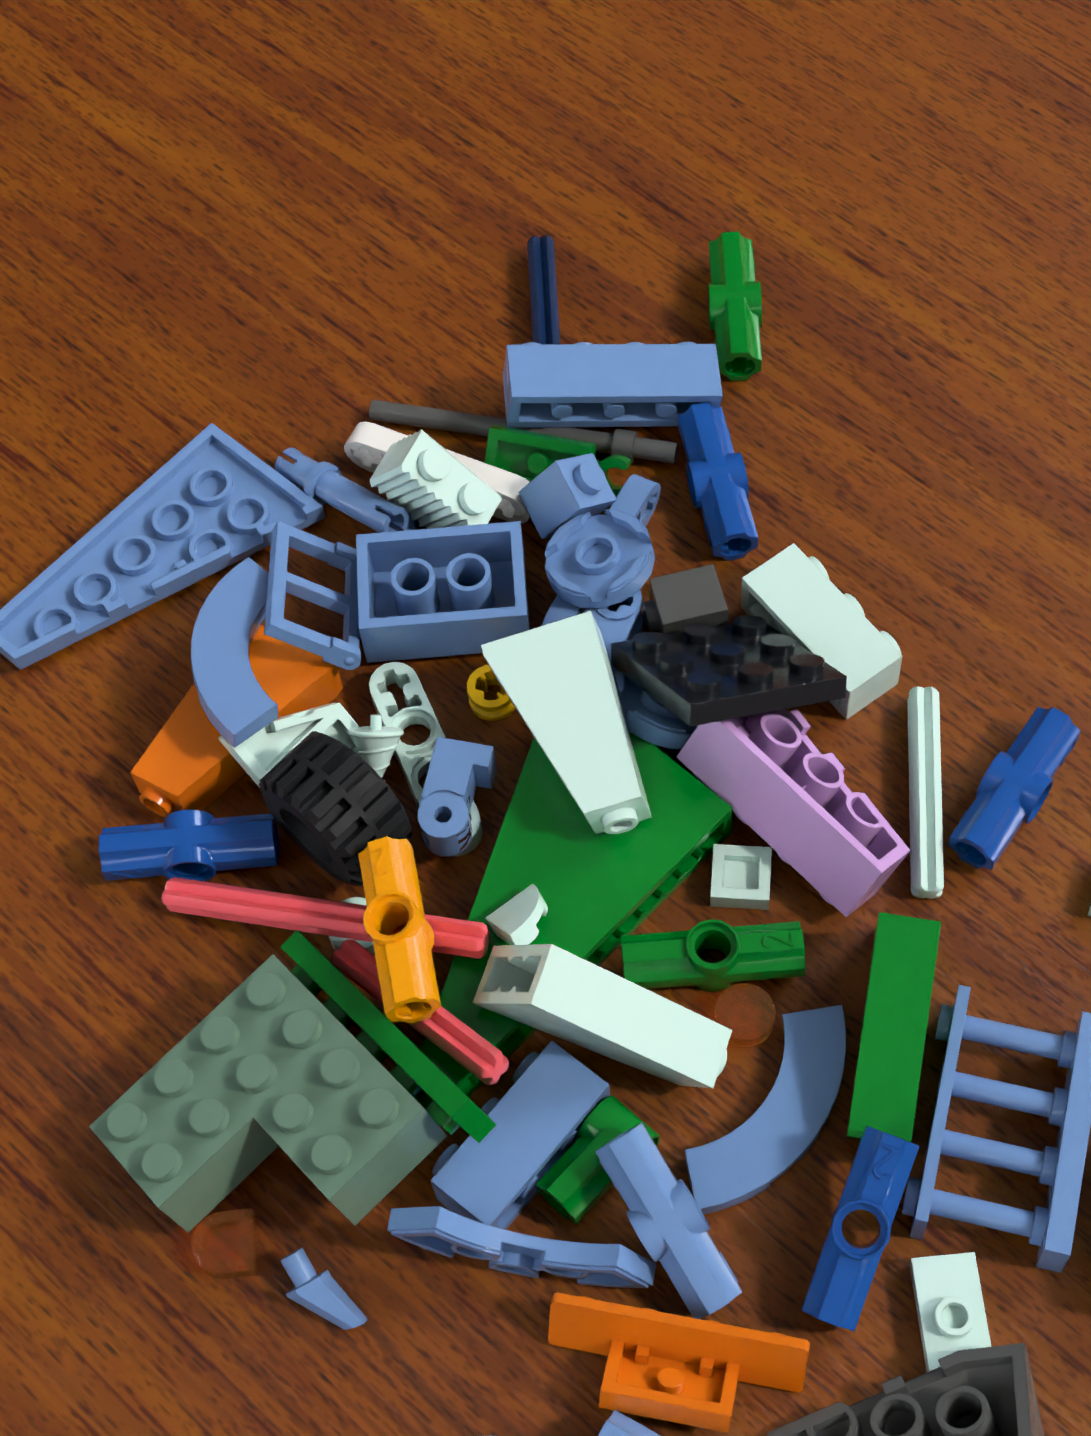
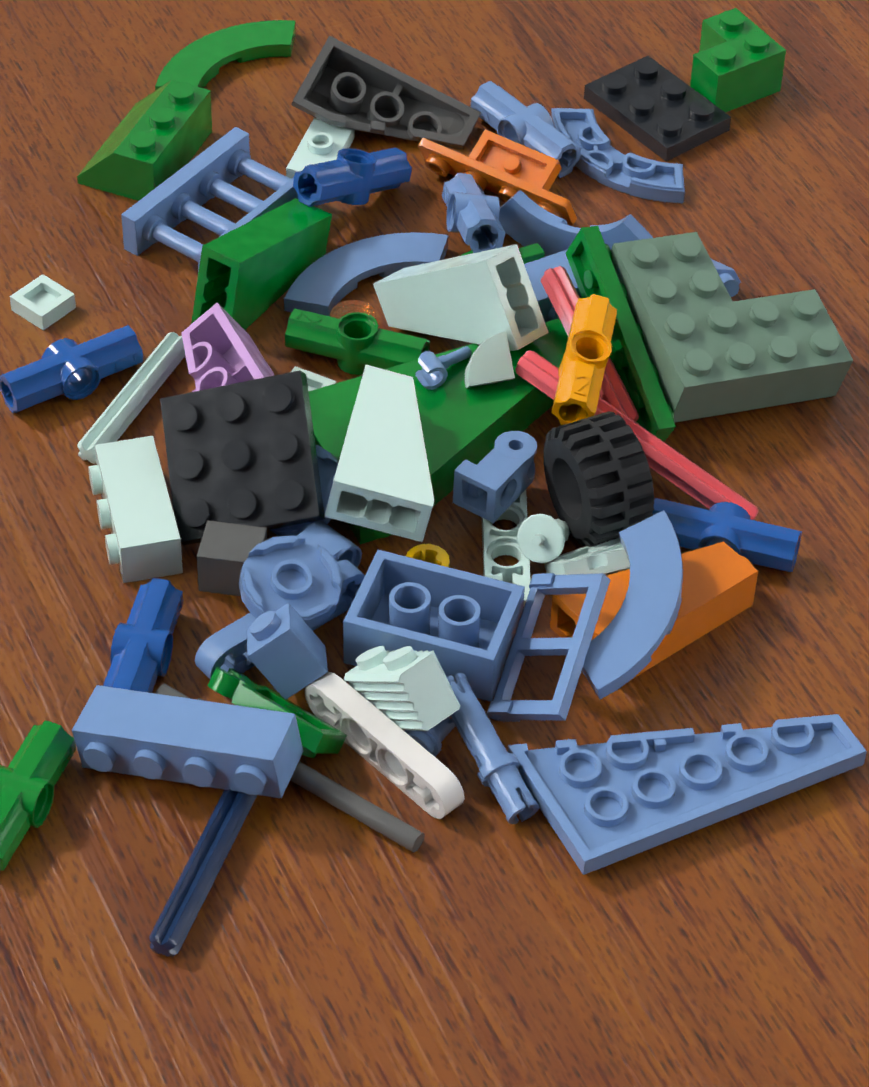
camera: 165 degrees left, 15 degrees down
none -> medium blue hand [415,346,472,390]

